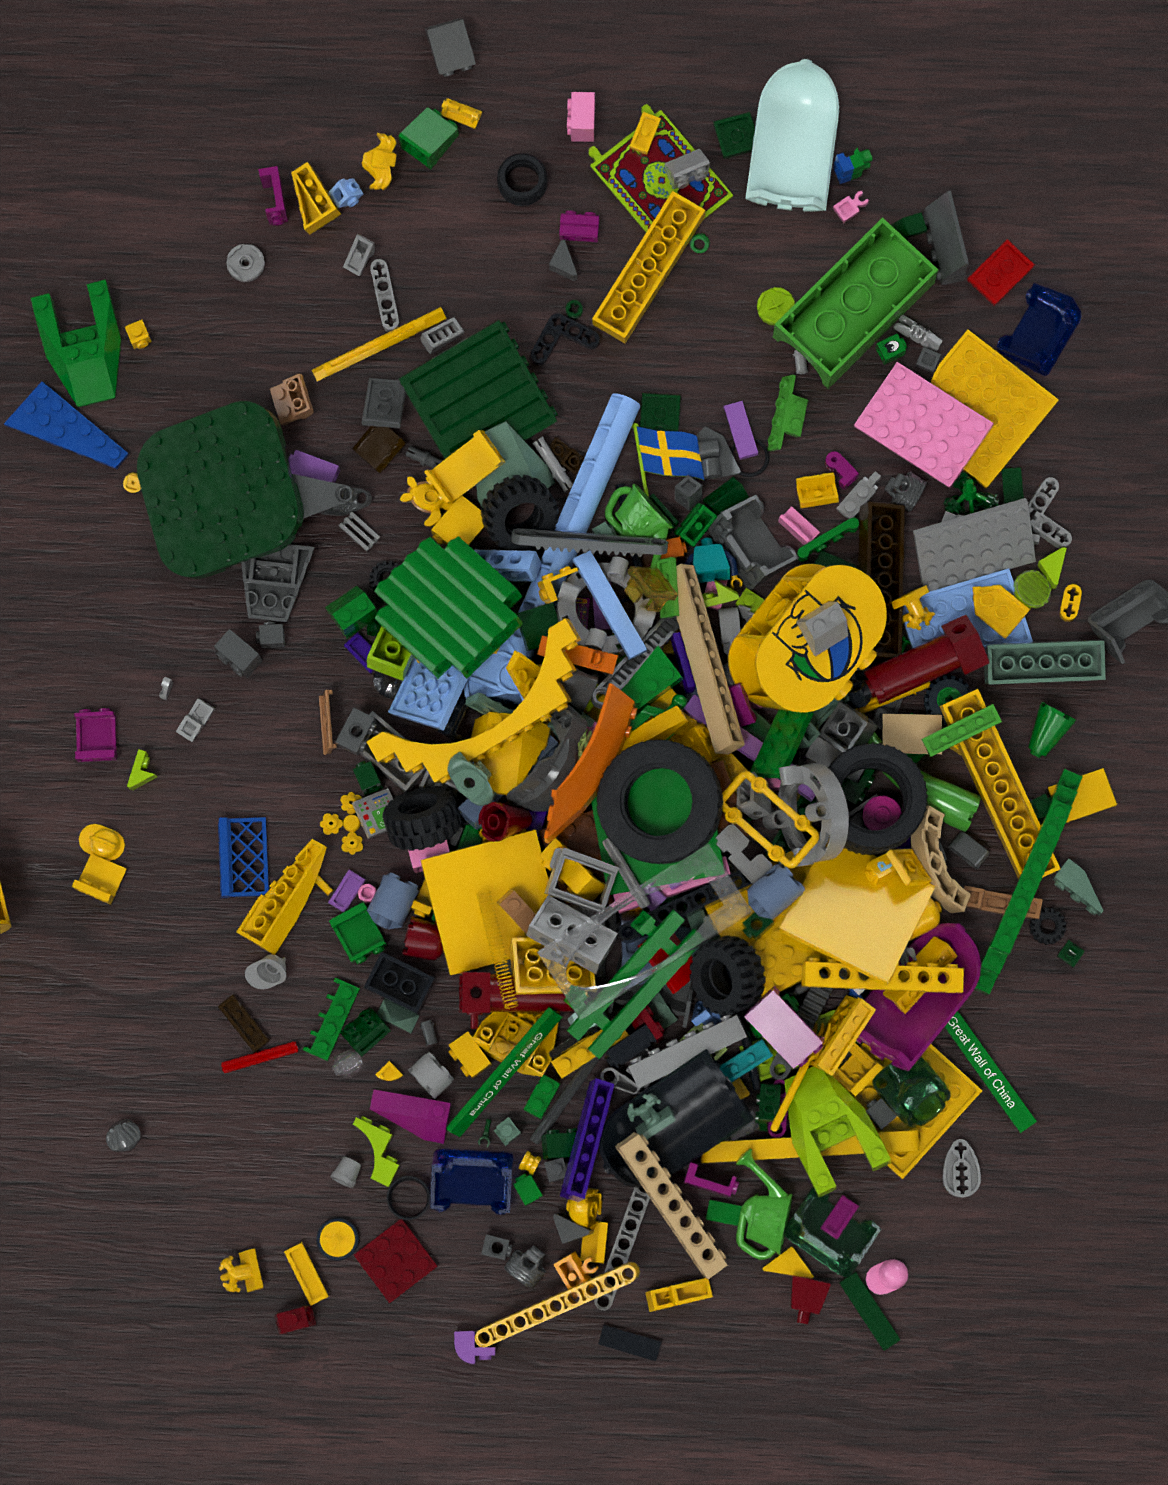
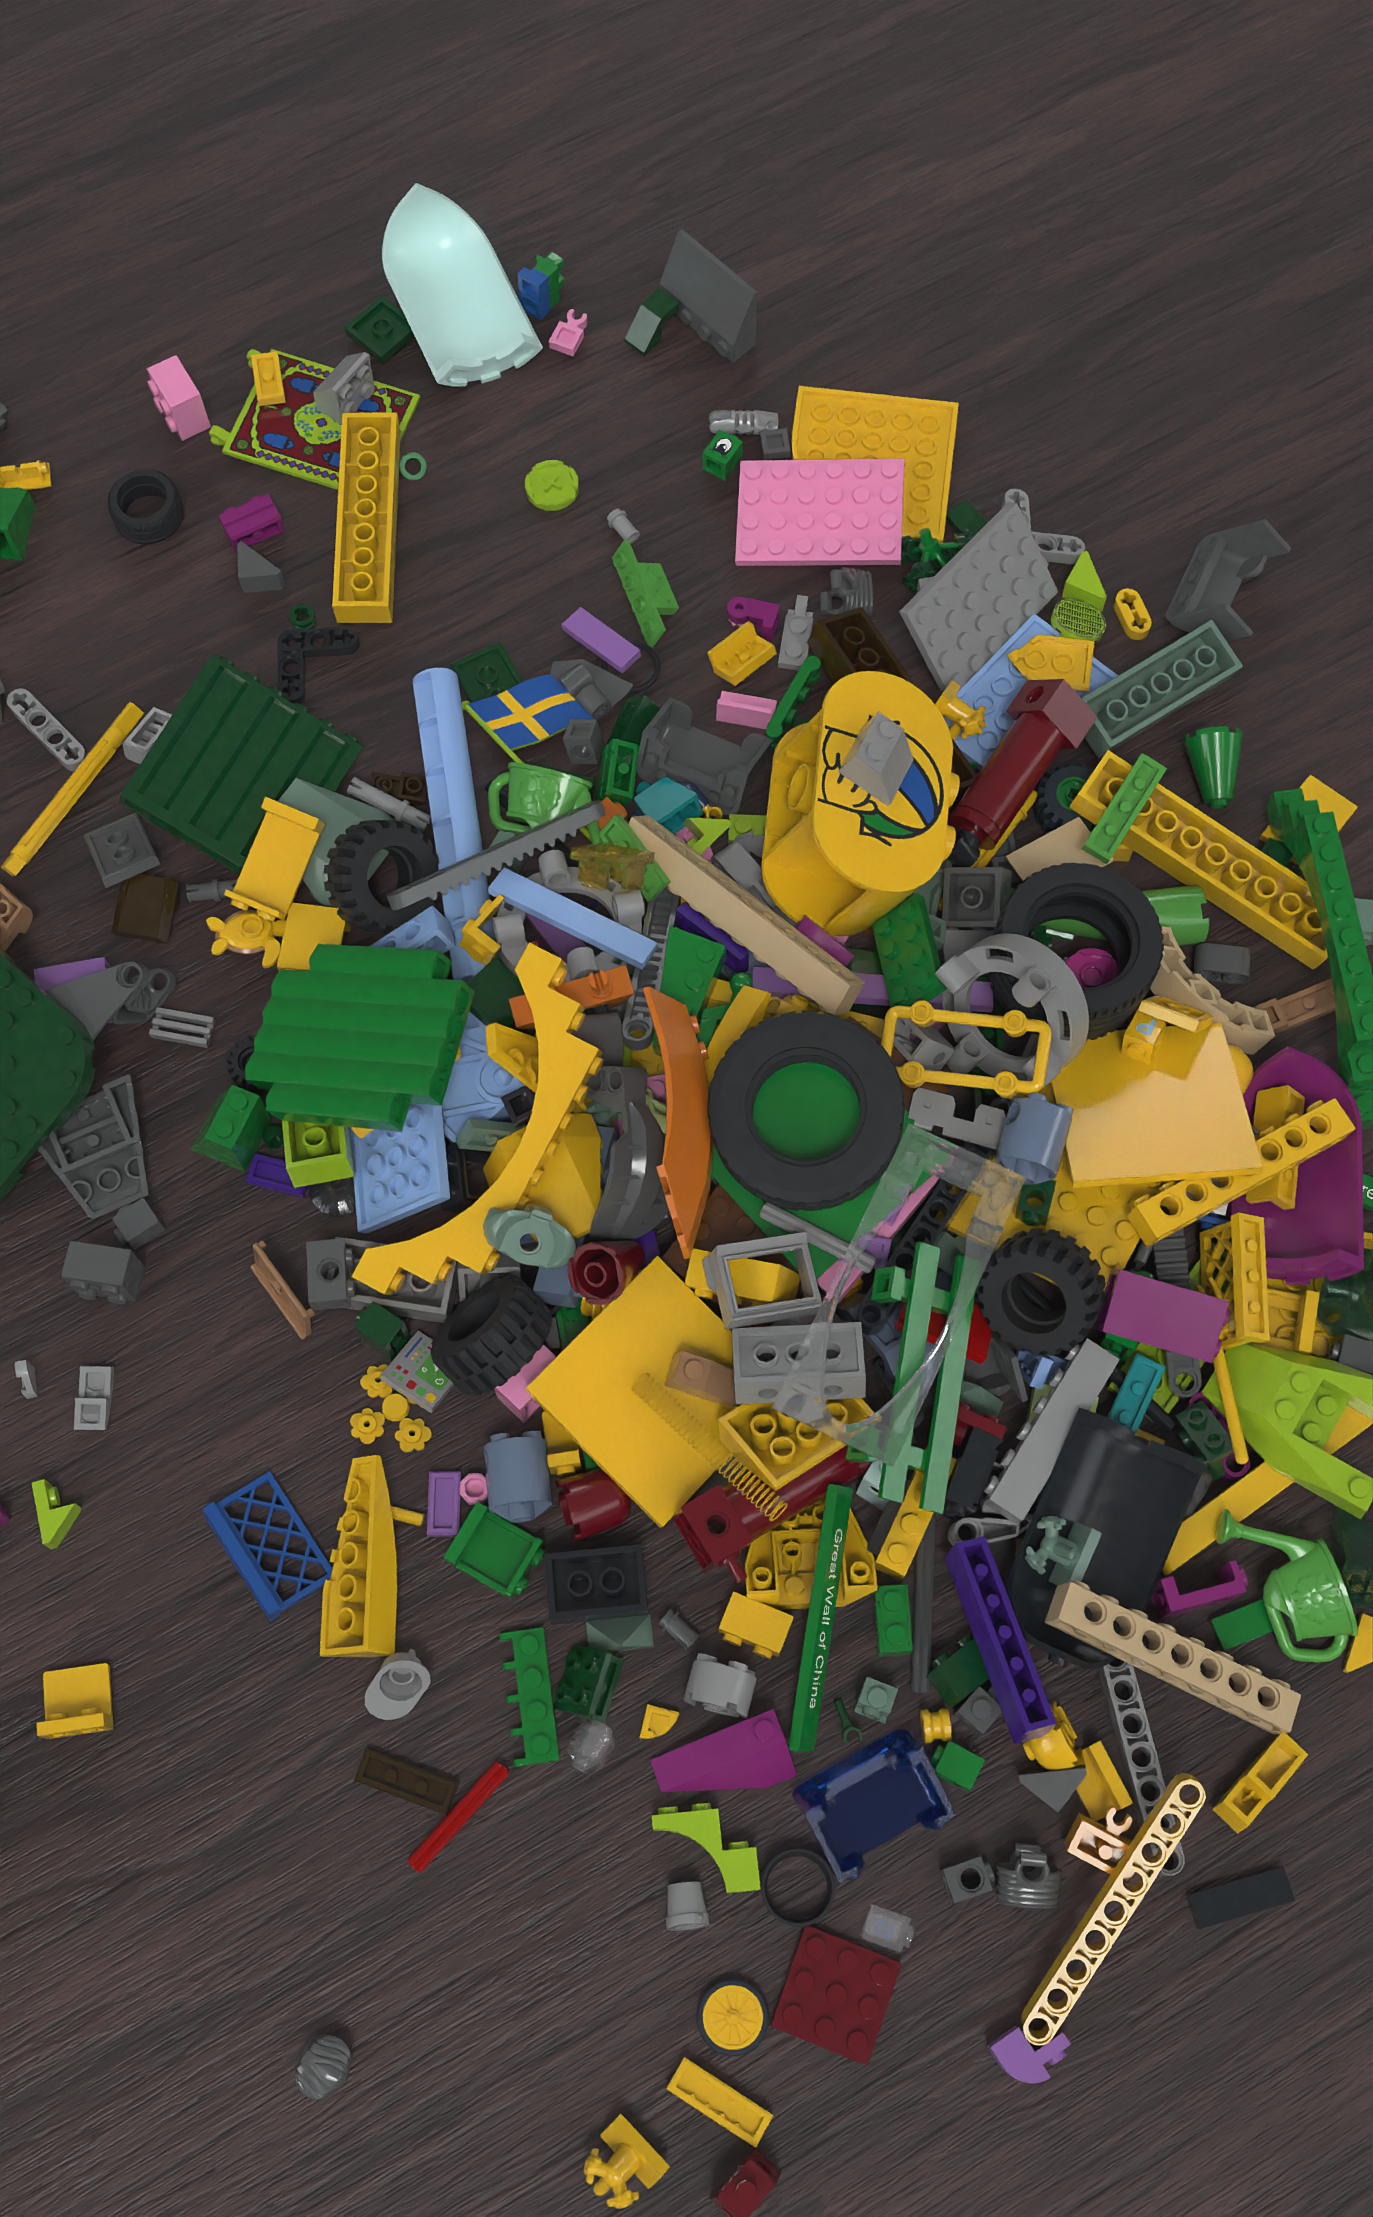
camera: 35 degrees left, 10 degrees down
yellow piece [79,824,125,861] -> none
bright green piece [773,218,938,389] -> none
red tile [967,239,1035,306] -> none
clear blue windscreen [996,283,1081,376] -> none
none -> black slope [501,1085,535,1128]
none -> clear brick [860,1904,914,1952]

